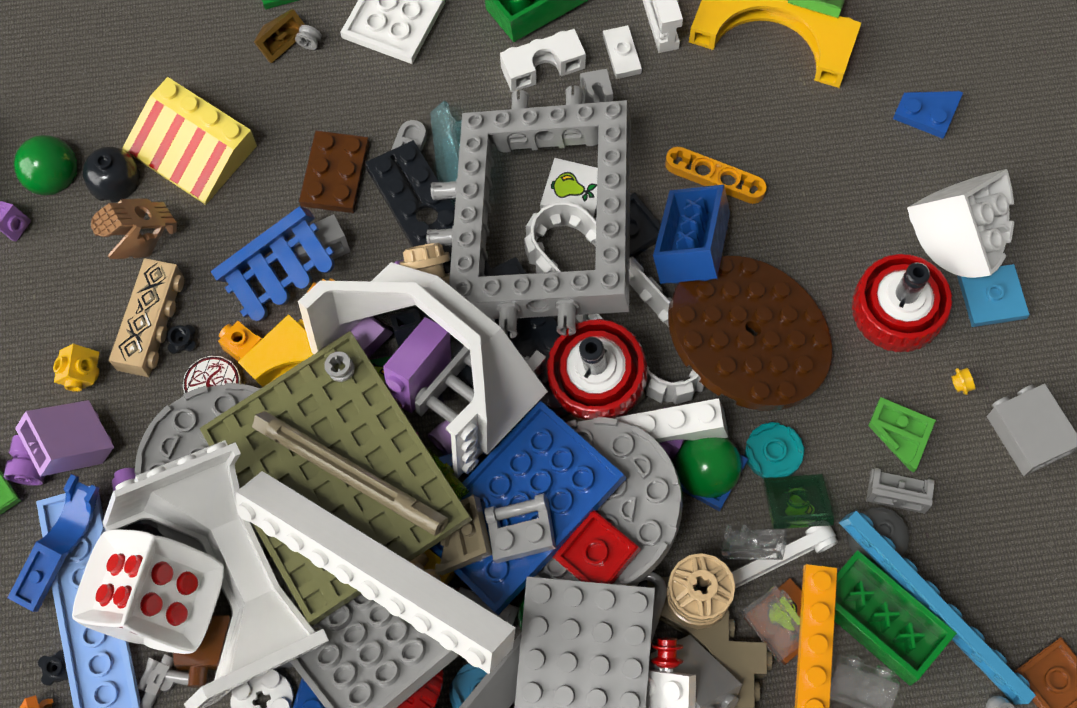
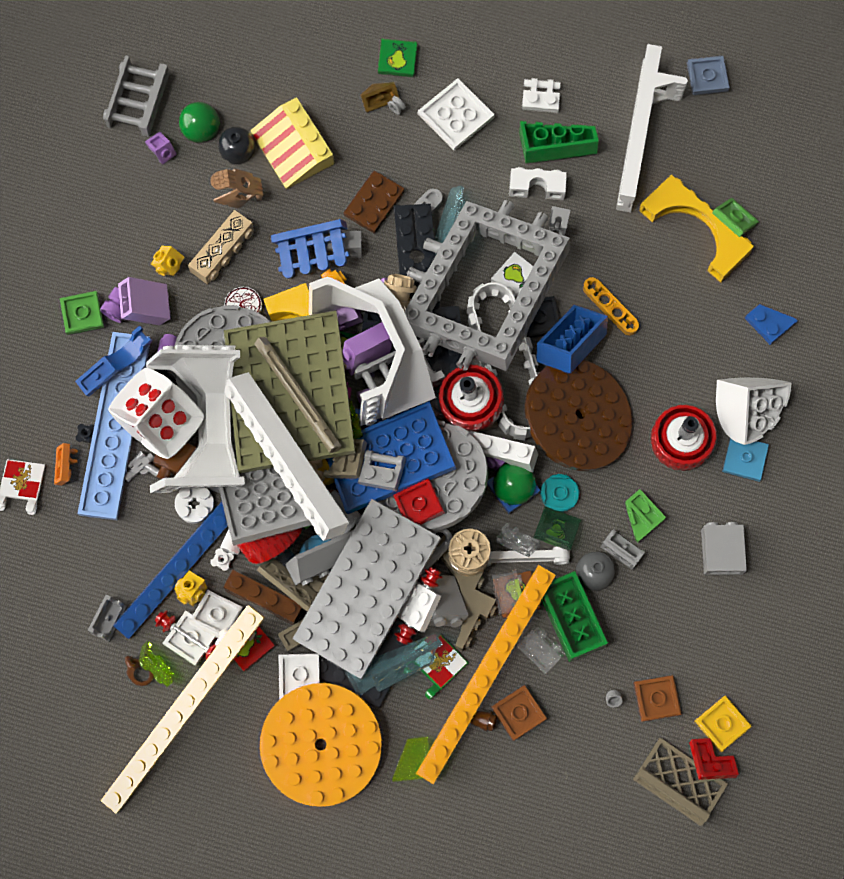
camera: 20 degrees right, 5 degrees up
black plate [167,325,196,354] -> none
light orange brick [218,321,262,361] -> none
light grey bush [324,351,355,382] -> none
white plate [603,25,642,79] -> none
dark azure plate [839,511,1036,705] -> none
yellow plate [951,368,975,395] -> none

